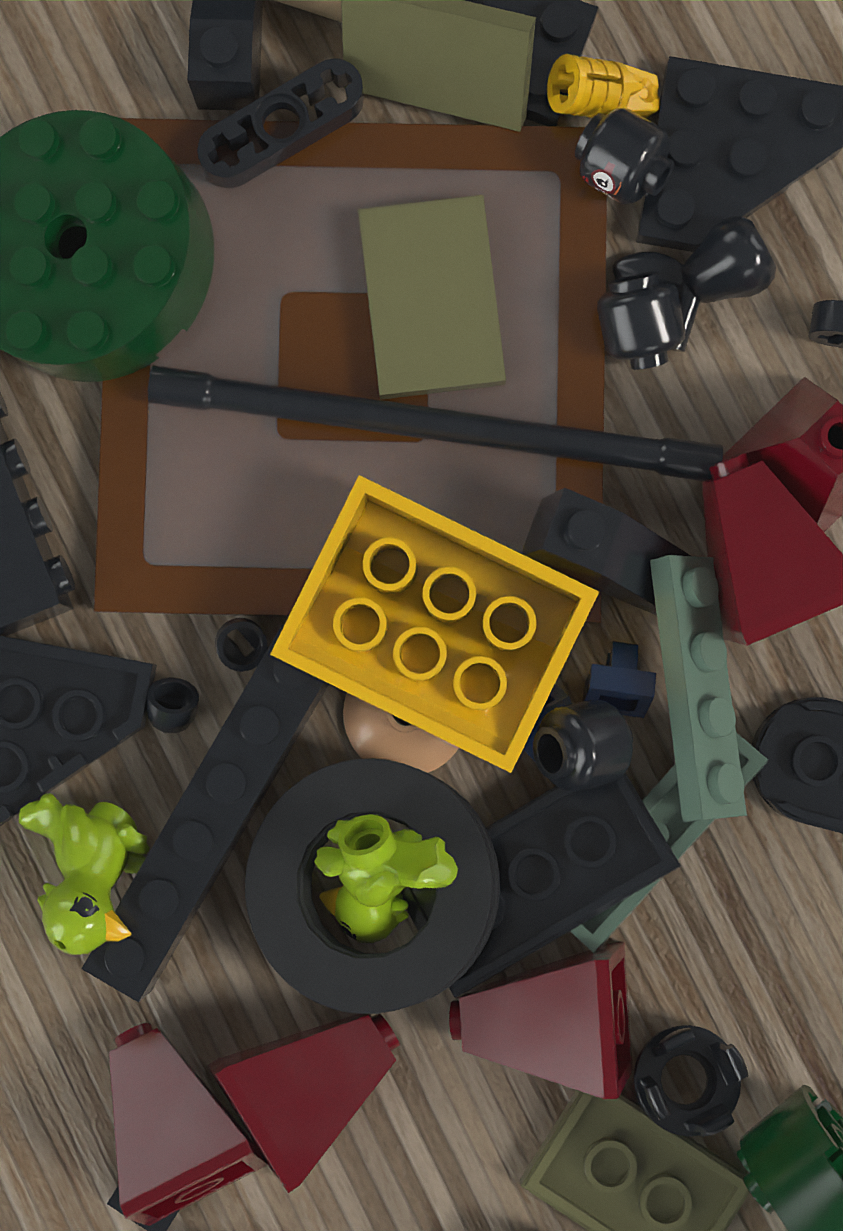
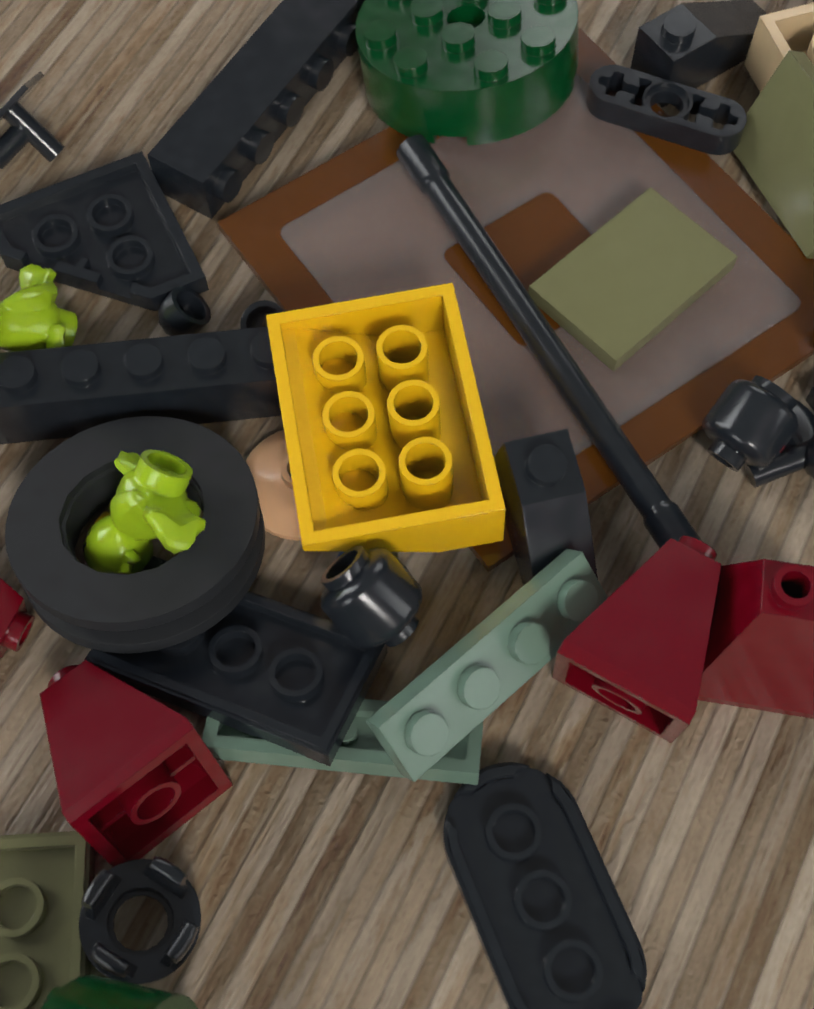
camera: 50 degrees right, 20 degrees down
dark blue tile [582,641,656,718] -> none

